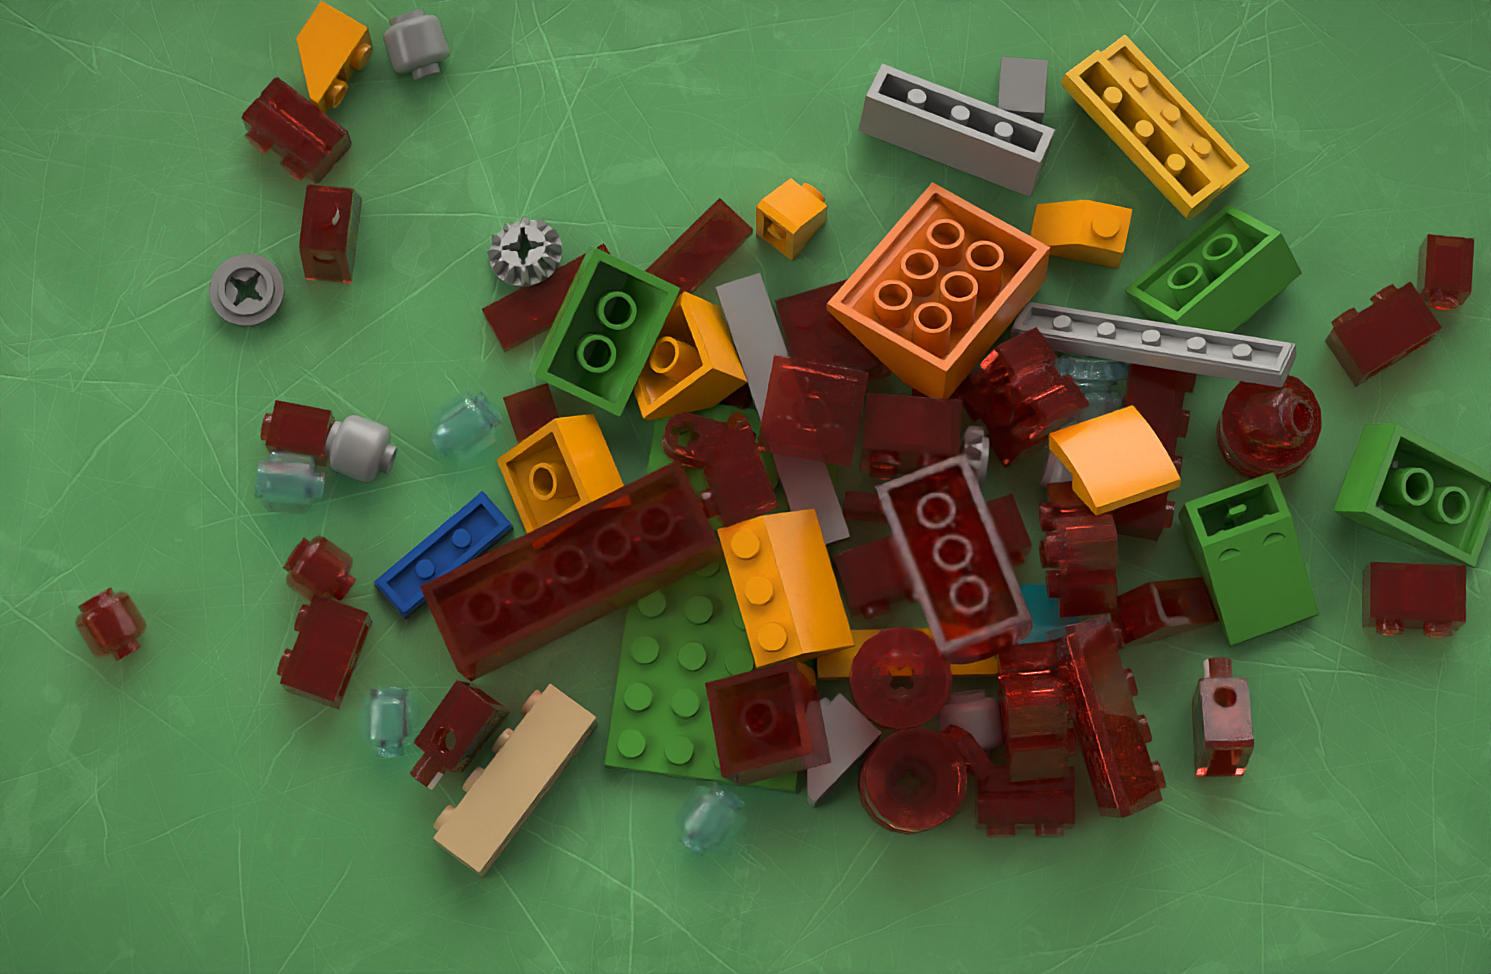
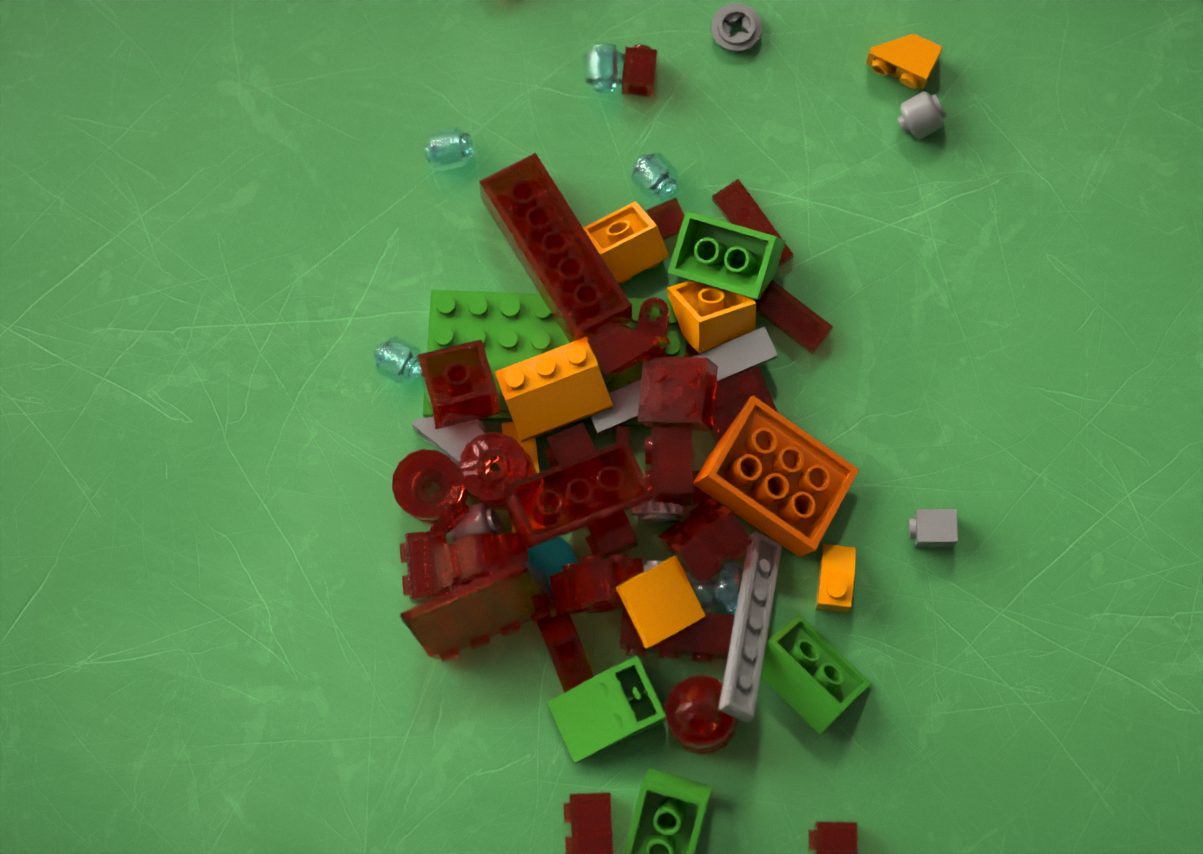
camera: 90 degrees right, 0 degrees up
clear red brick [241,77,352,185] -> none
clear red brick [277,594,373,710] -> none
clear red head [282,535,356,606] -> none
clear red torso [299,184,362,284] -> none
light grey head [323,414,398,483] -> none
blue tile [374,491,514,620] -> none
clear red torso [409,680,511,790] -> none
tan brick [433,684,598,878] -> none
light grey gear [487,216,563,287] -> none
light orange slope [756,178,828,261] -> none
light grey brick [858,64,1055,197] -> none
yellow brick [1061,35,1250,220] -> none
clear red torso [1192,657,1254,777] -> none
clear red brick [1325,281,1442,387] -> none

